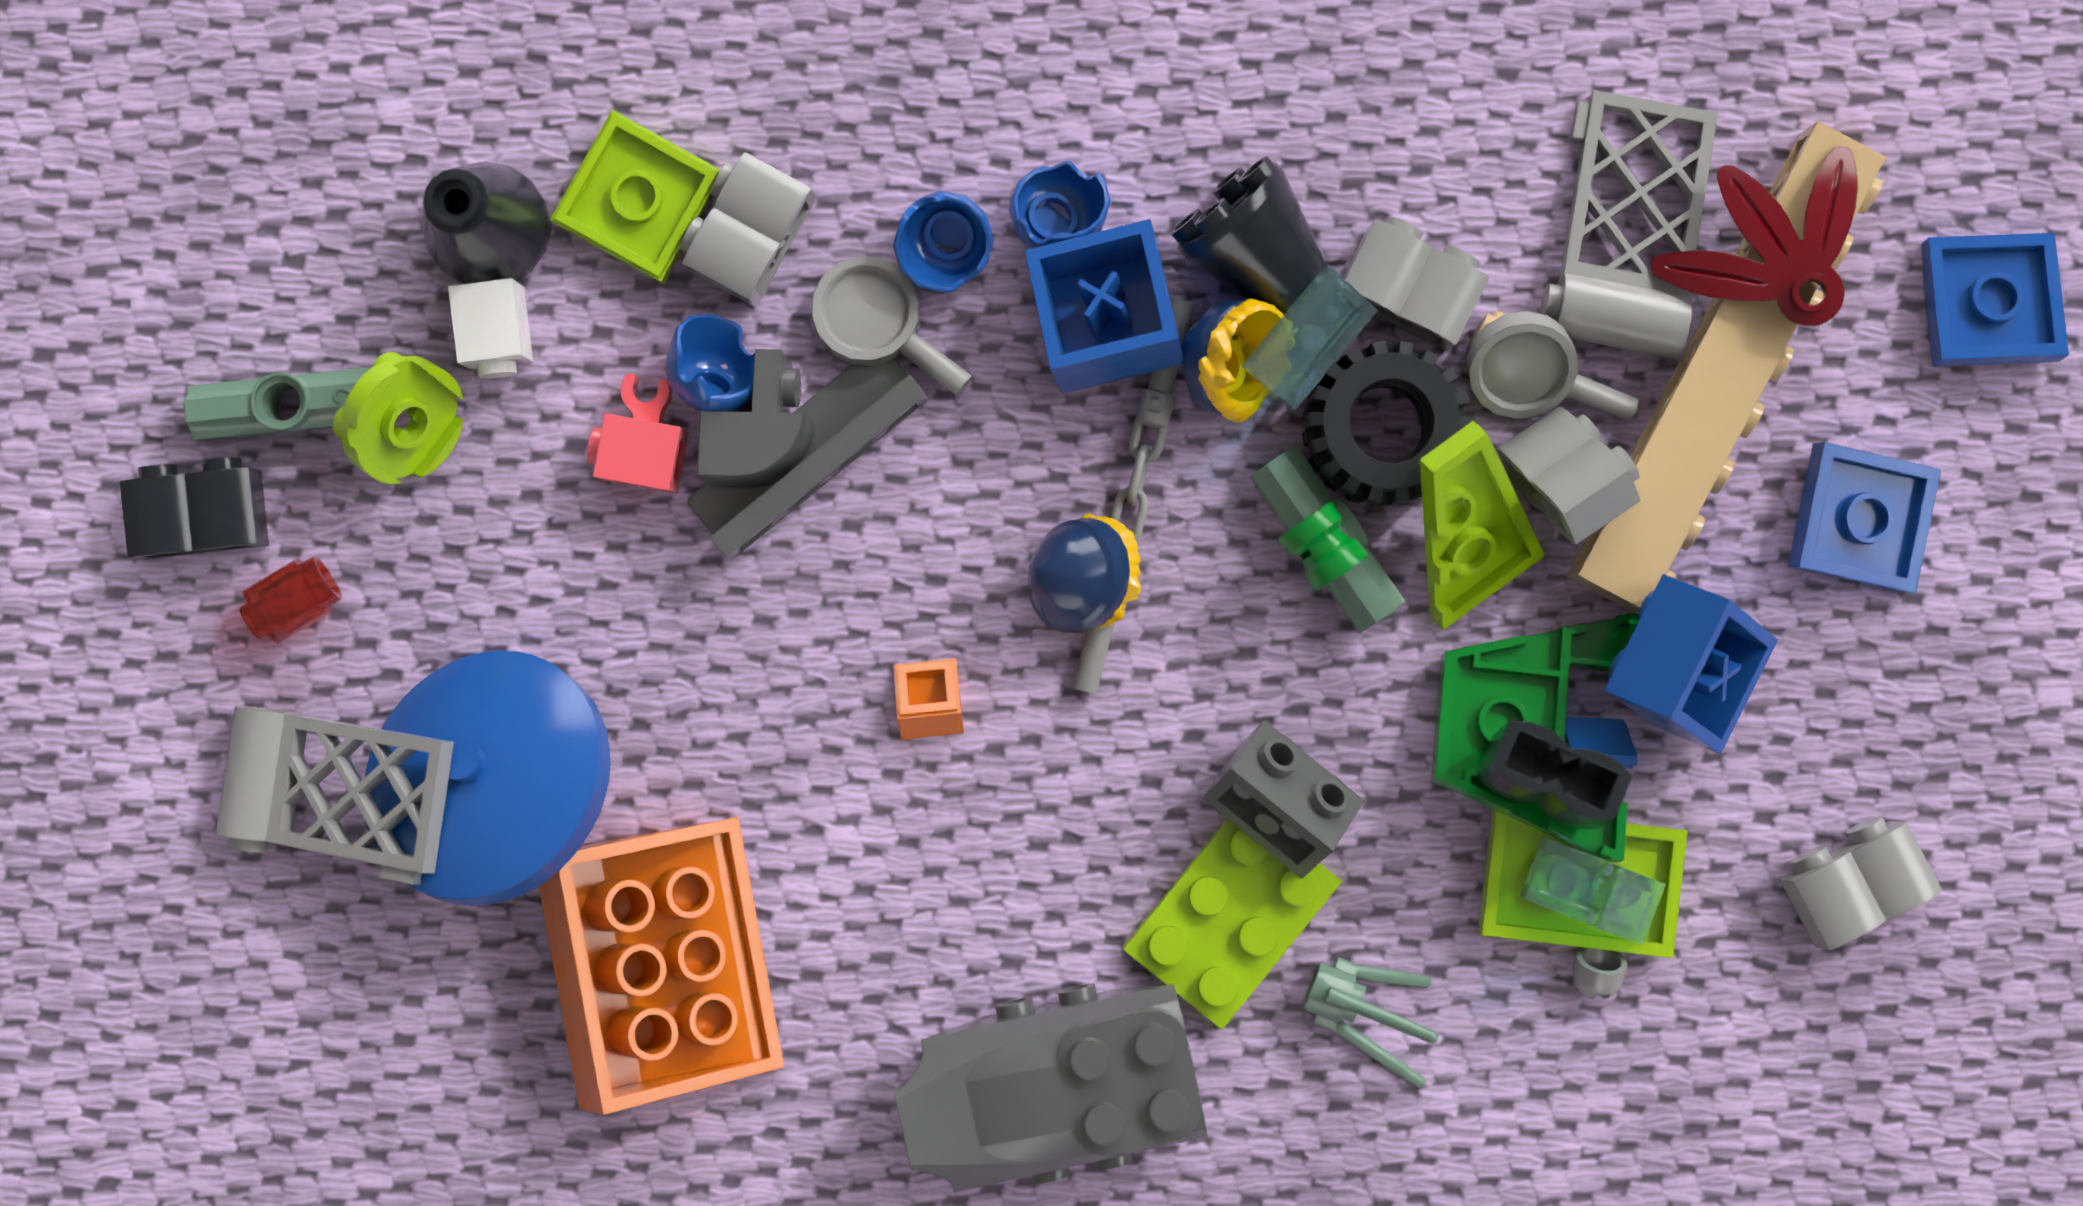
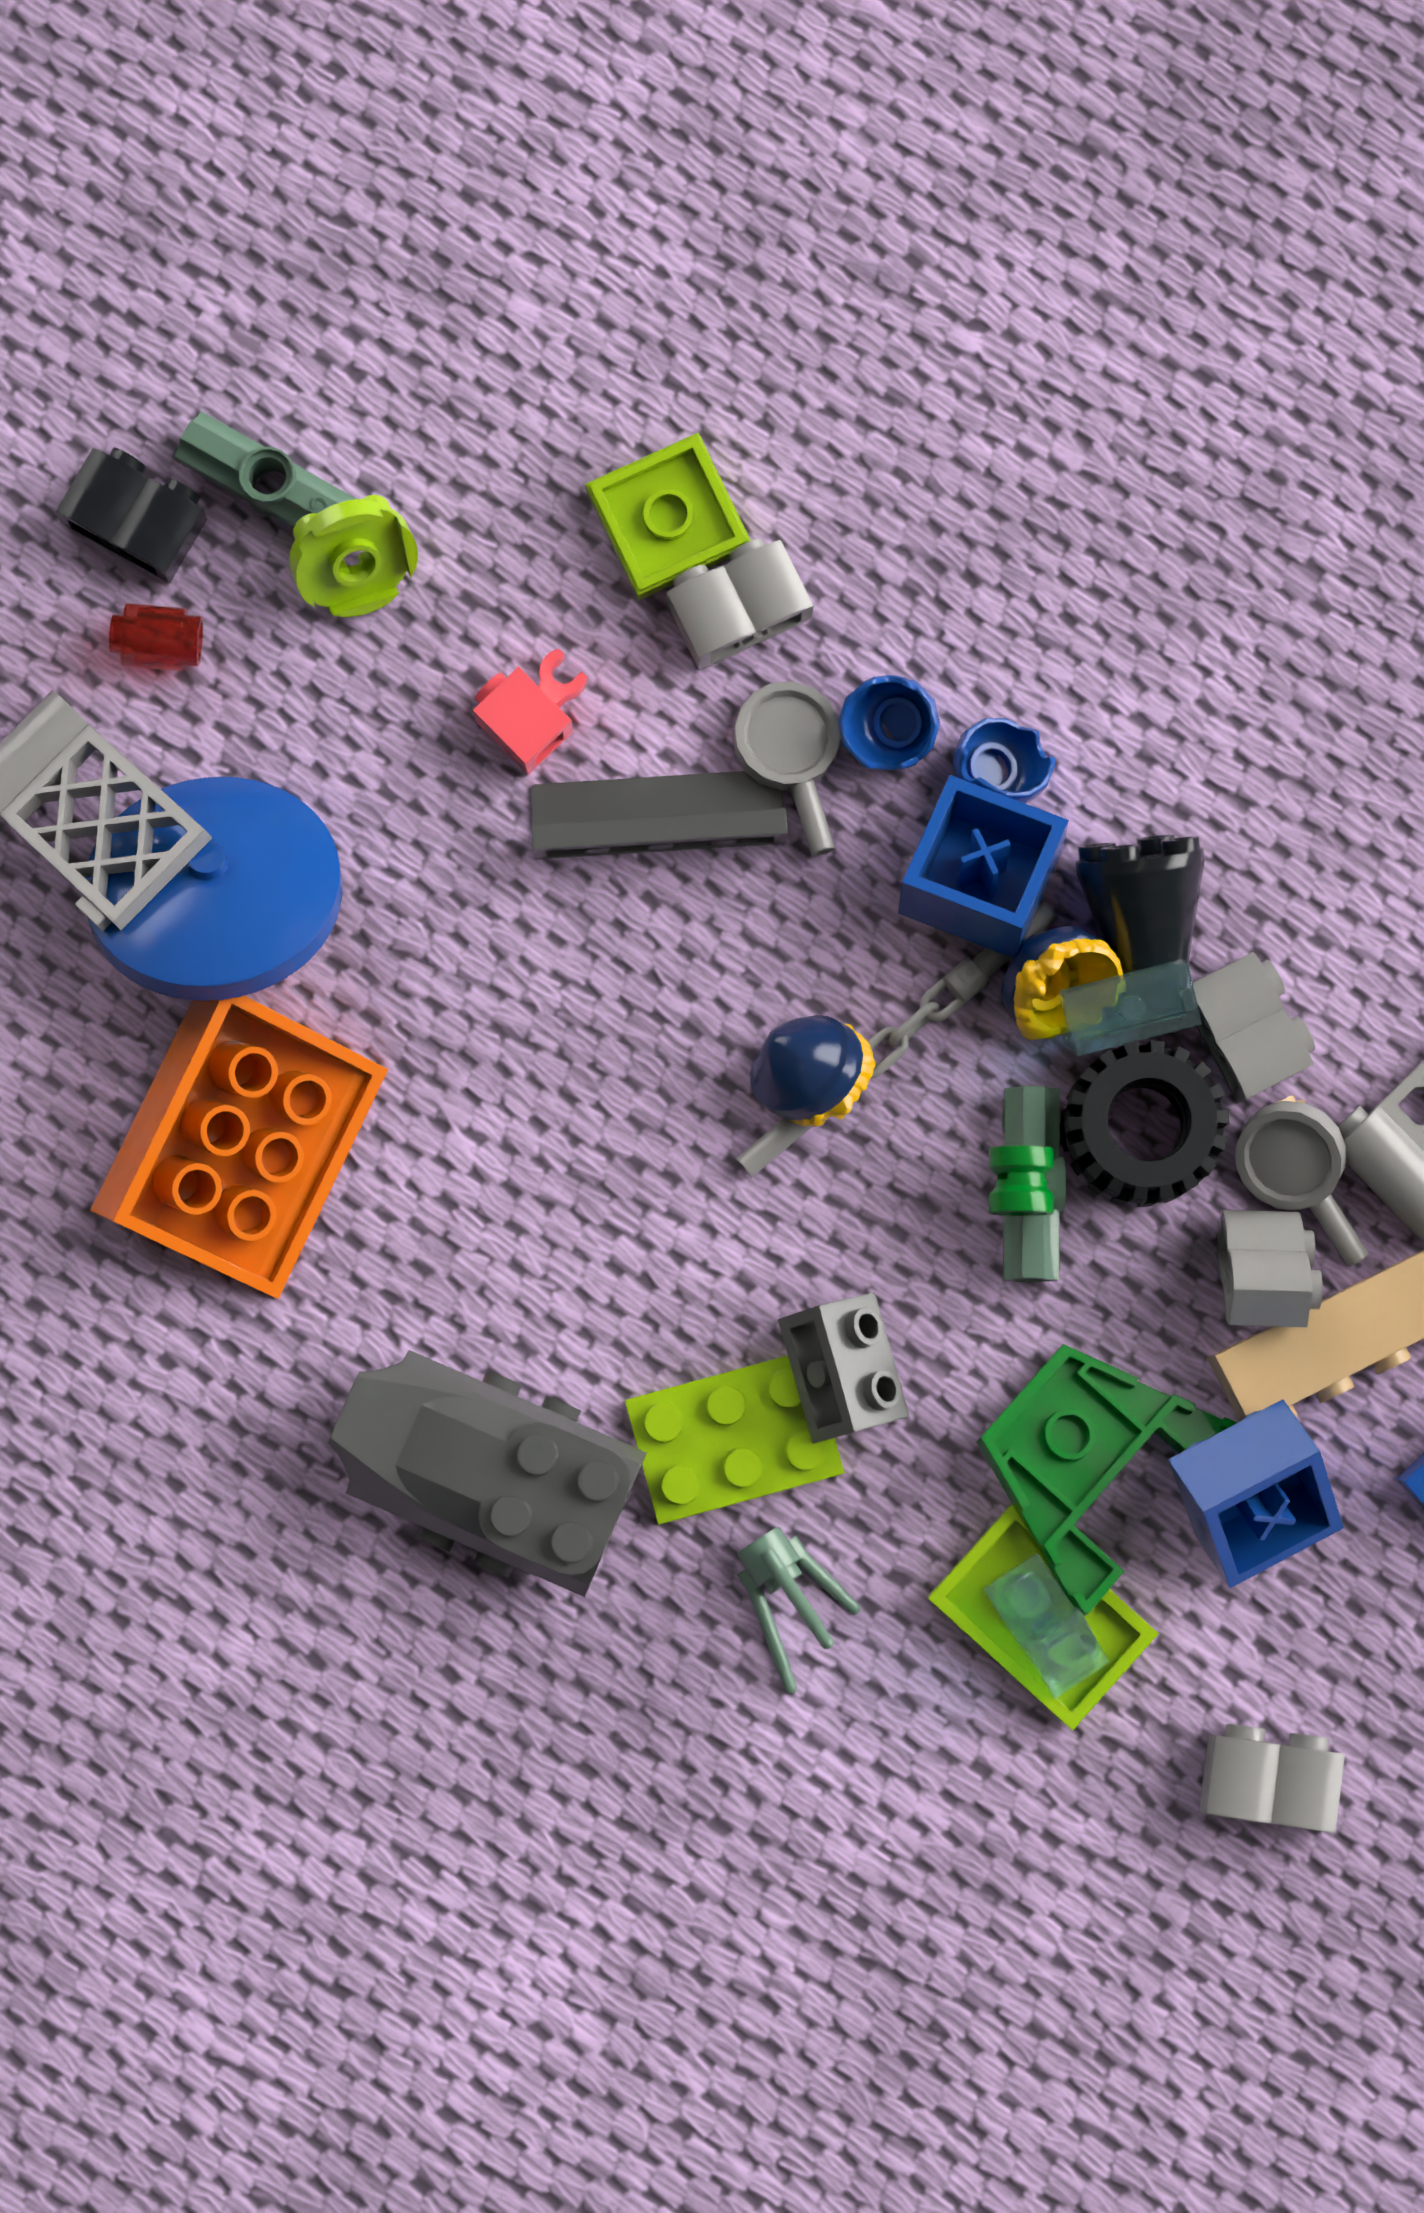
camera: 30 degrees right, 5 degrees down
black cone [422,161,552,284] -> none
white brick [448,278,533,378] -> none
blue hair [665,314,755,412] -> none
dark grey brick [697,349,814,487] -> none
orange slope [893,658,964,740] -> none
lime wing [1420,421,1545,630] -> none
black brick [1476,721,1632,830] -> none
blue slope [1564,717,1637,769] -> none
light grey hinge [1572,947,1628,999] -> none

